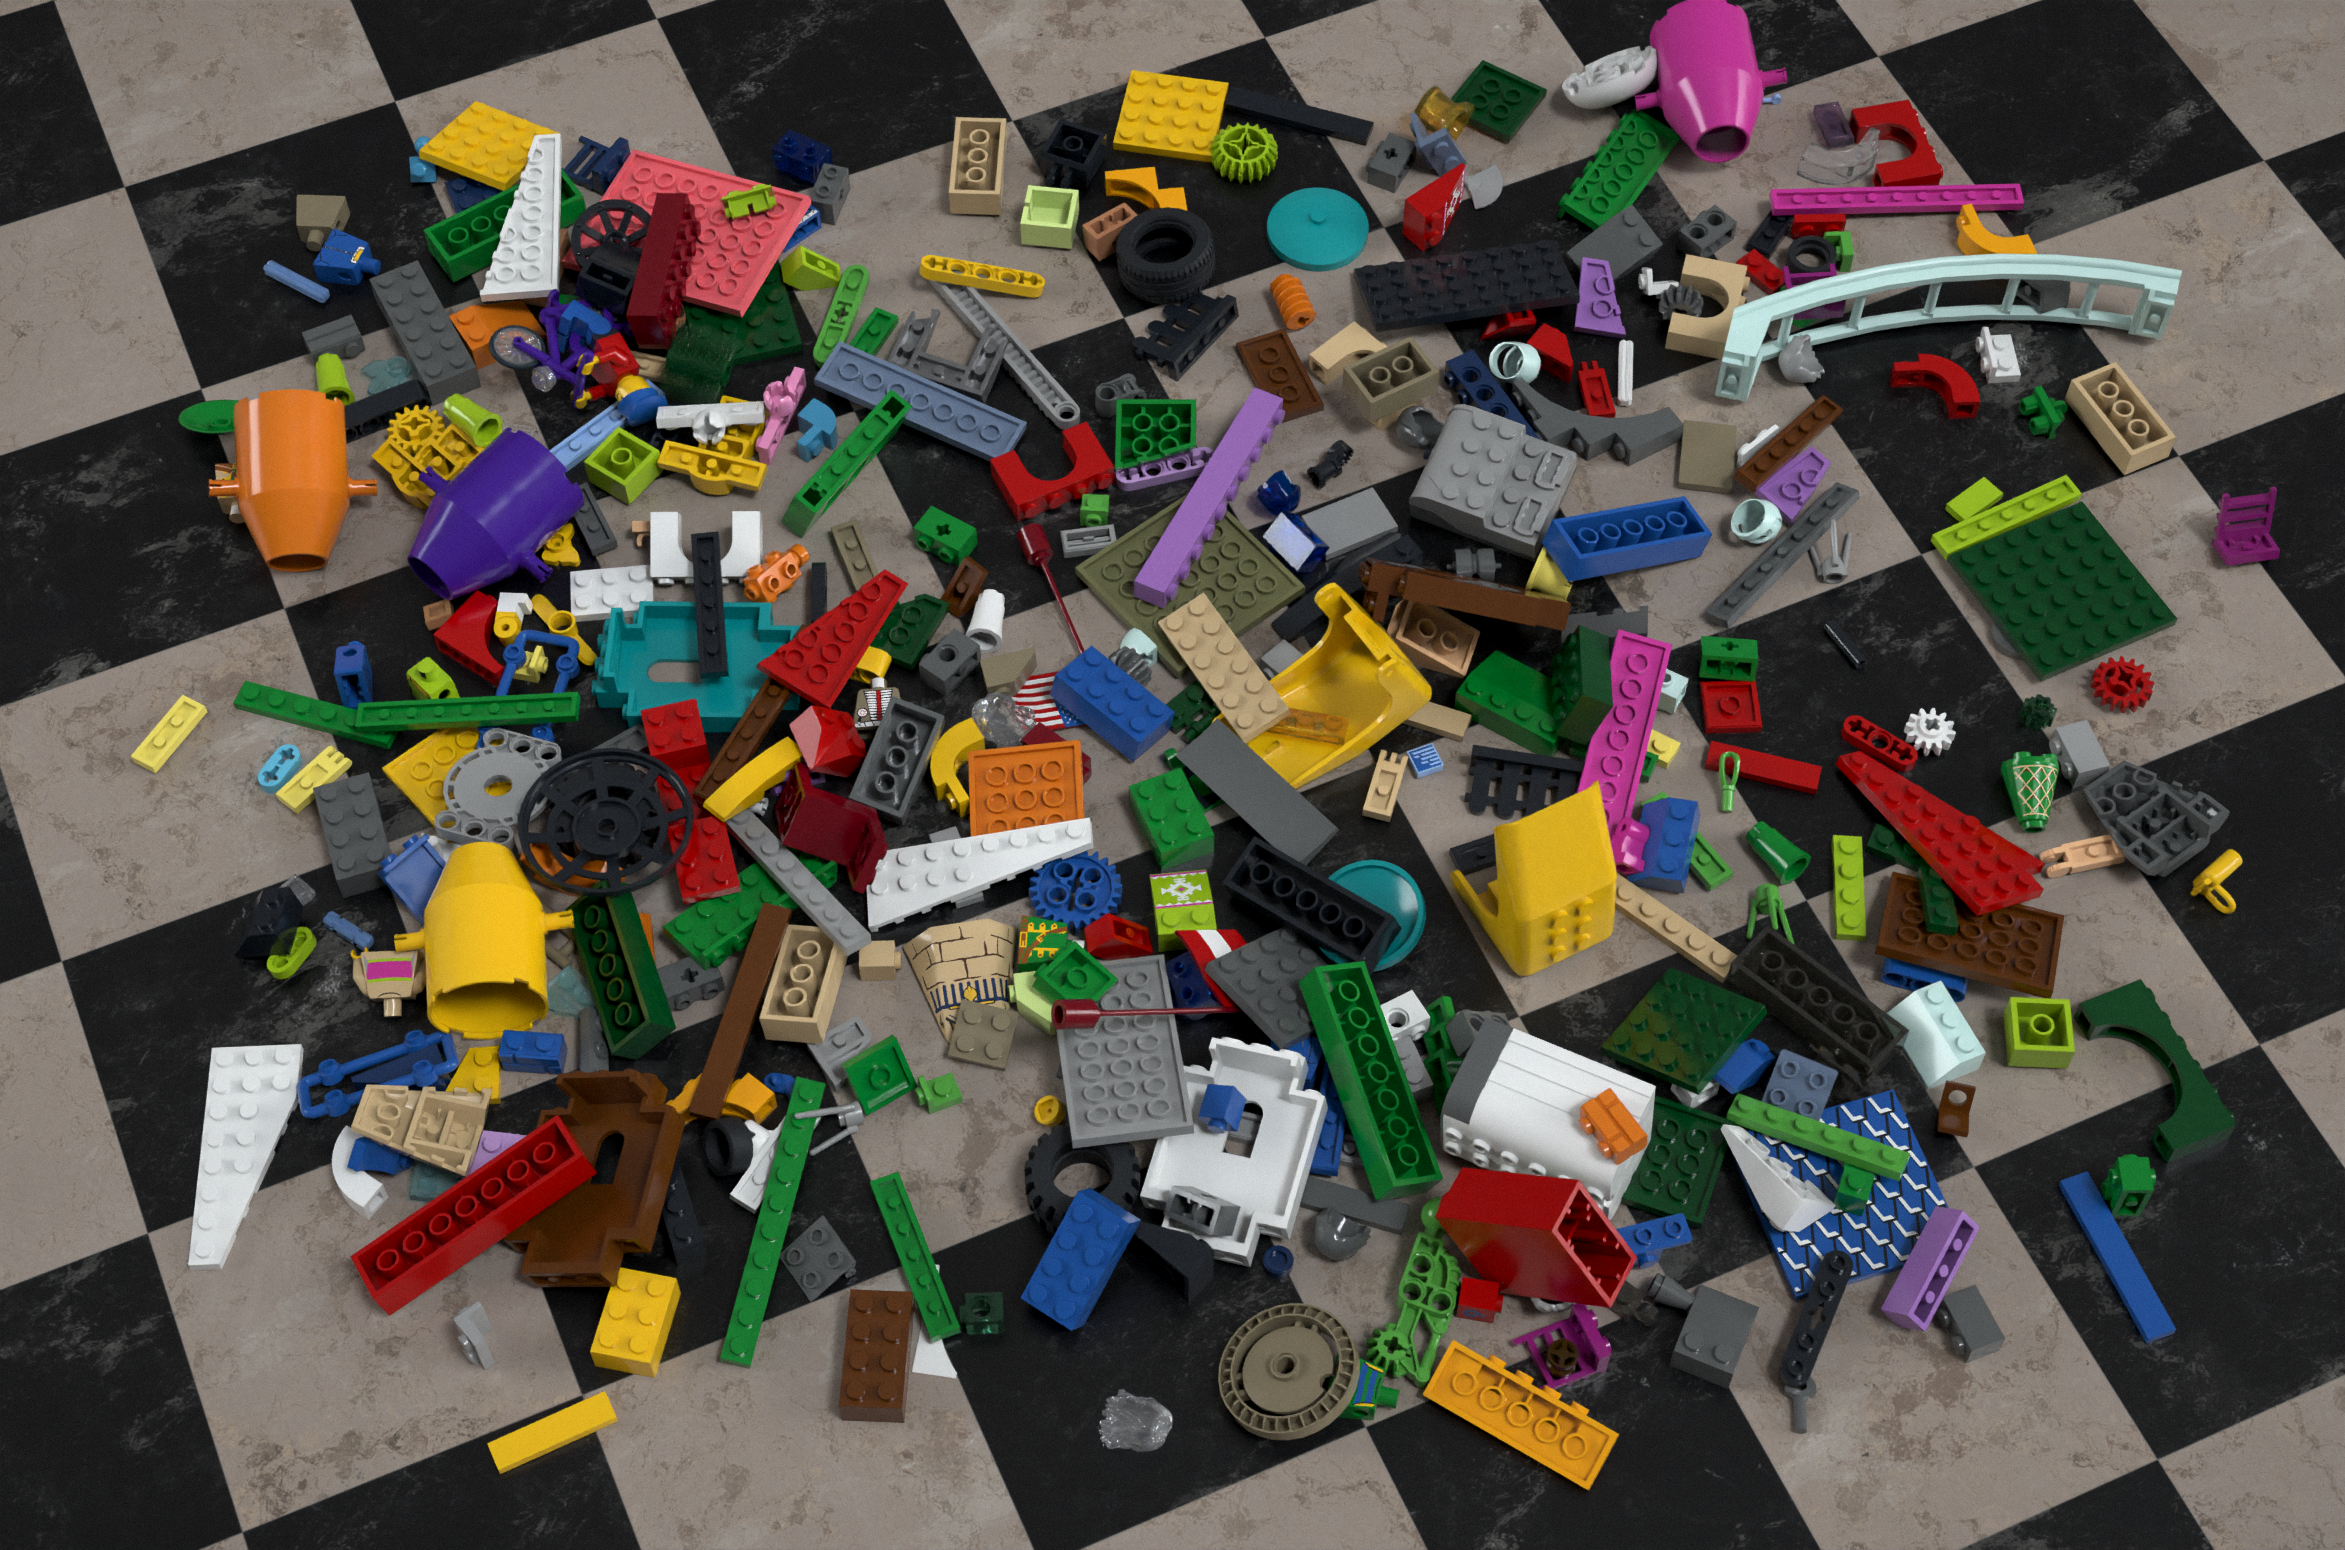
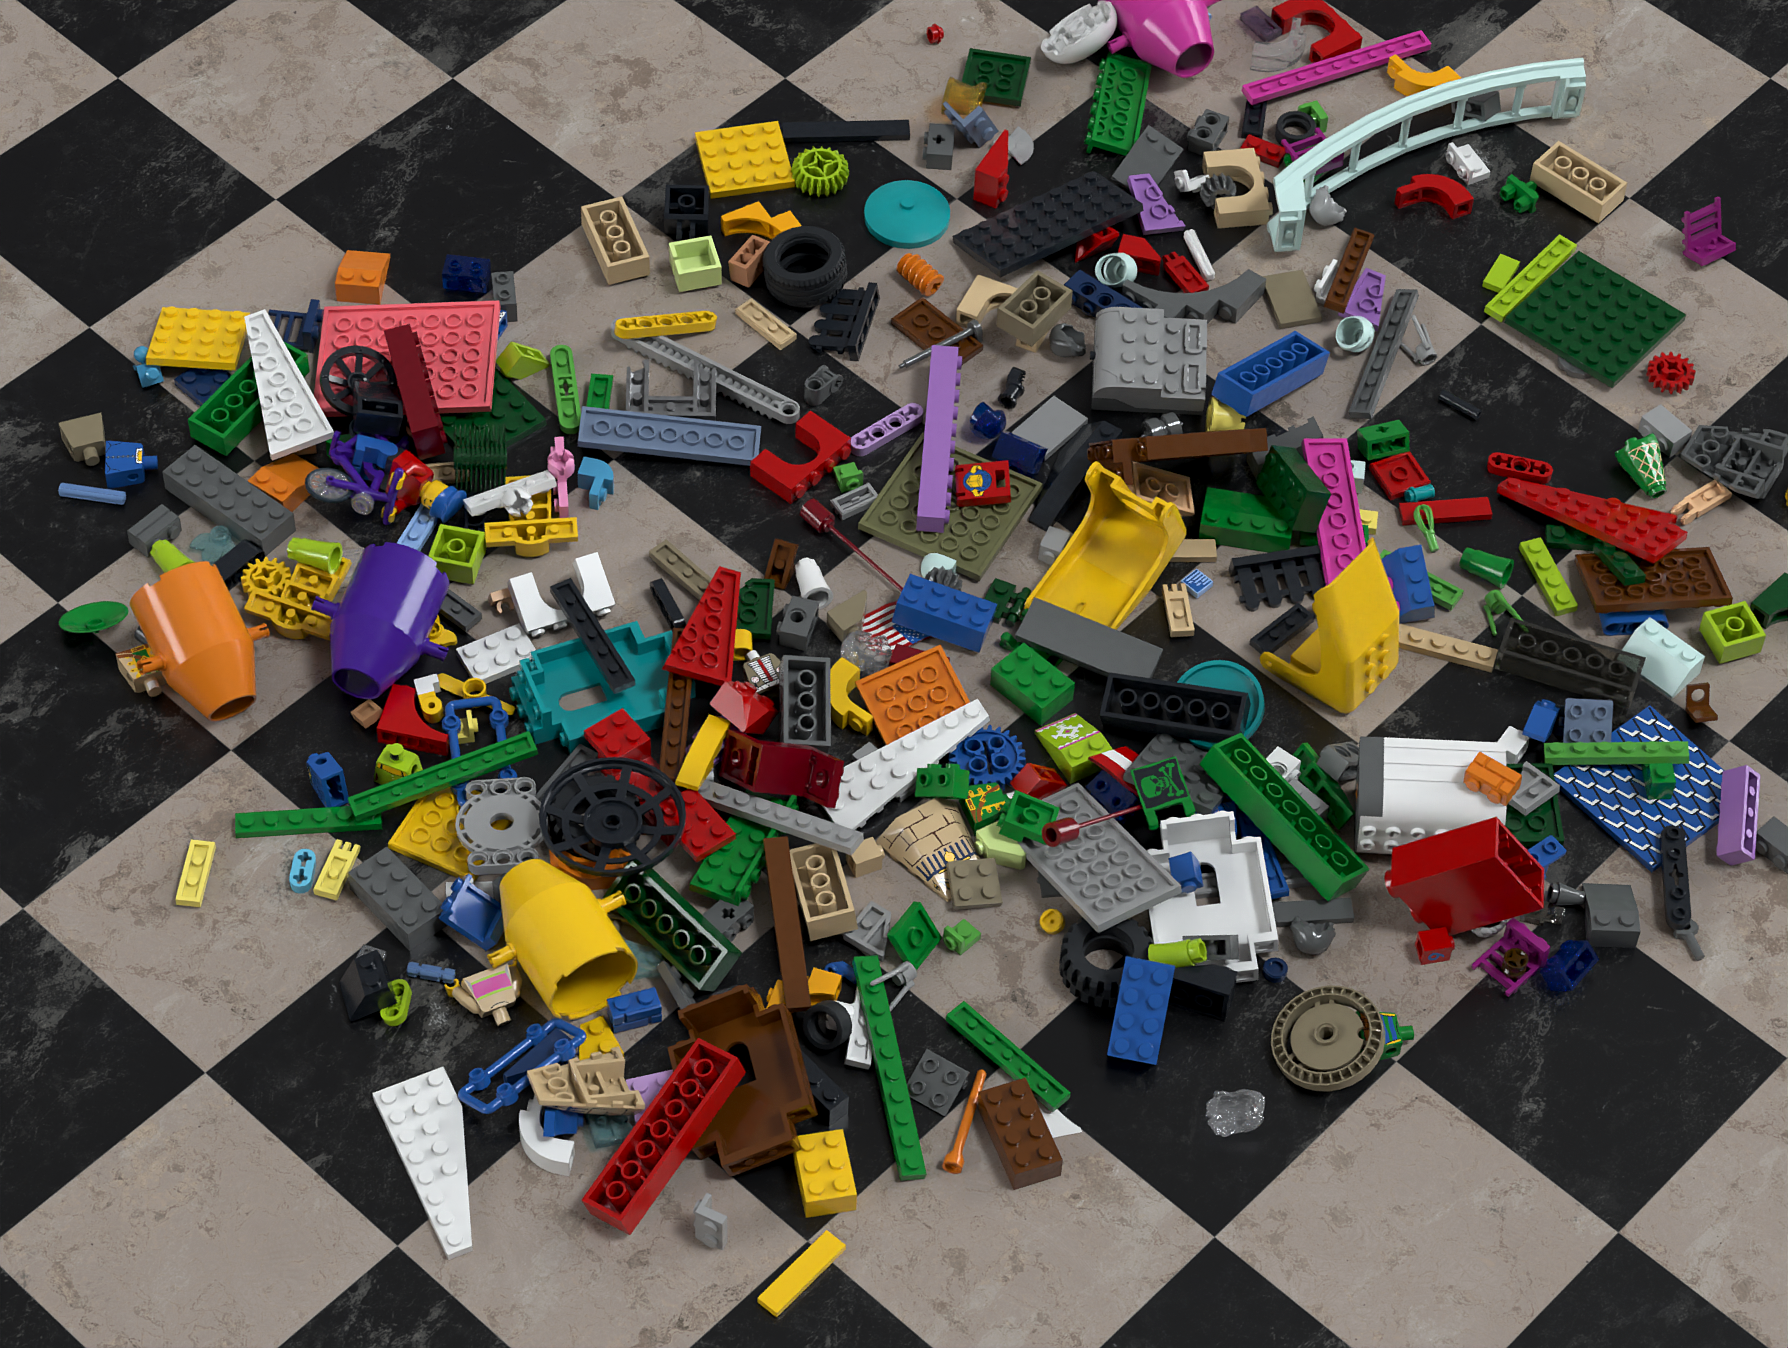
camera: 25 degrees left, 5 degrees down
lime hinge [721,184,777,220] -> none
orange brick [742,544,809,603] -> none
green fence [781,389,912,539] -> none
green brick [913,506,978,566] -> none
clear green brick [960,1292,1004,1335] -> none
green wedge [1115,399,1197,471] -> none
tan plate [1158,593,1291,744] -> none
clear yellow plate [1264,708,1349,745] -> none
bright green arm [1365,1196,1461,1388] -> none
light orange plate [1422,1340,1620,1490] -> none
dark green plate [1601,967,1767,1095] -> none
white wedge [1721,1124,1836,1232] -> none
red plate [1790,213,1846,239] -> none
white gear [1904,708,1956,756] -> none
clear green gear [2020,694,2057,731] -> none
none -> orange slope [335,250,390,305]
none -> tan tile [735,298,797,350]
none -> dark grey piece [898,319,983,369]
none -> green brick [915,764,970,799]
none -> red plate [927,24,944,44]
none -> orange piece [942,1069,986,1174]
none -> red container [955,460,1011,507]
none -> flag [1130,756,1195,830]
none -> lime plant [1148,938,1207,968]
none -> teal pin [1404,484,1435,503]
none -> light grey wing [1509,761,1560,816]
none -> clear blue brick [1540,940,1599,991]

